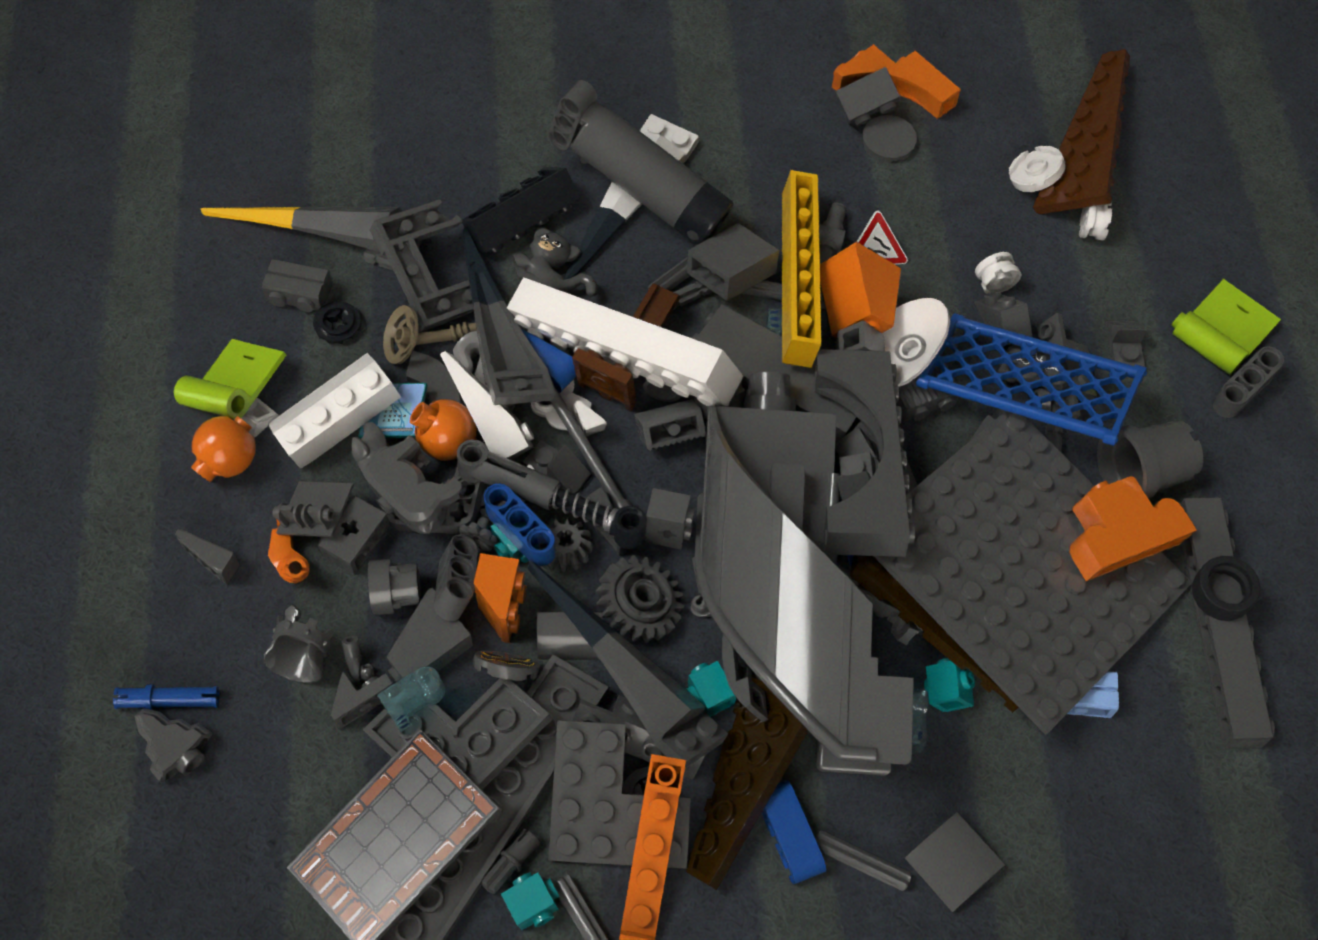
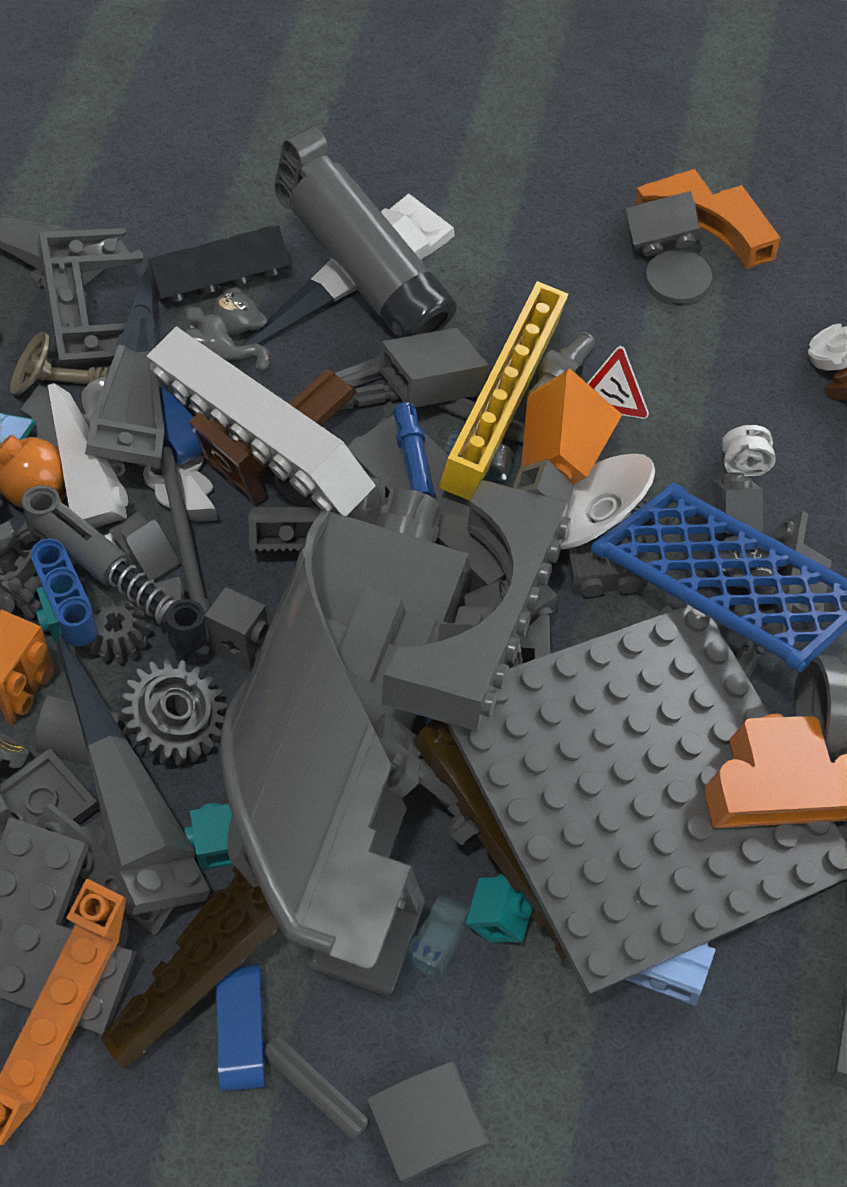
camera: 20 degrees right, 5 degrees down
none -> blue pin [393,402,436,499]

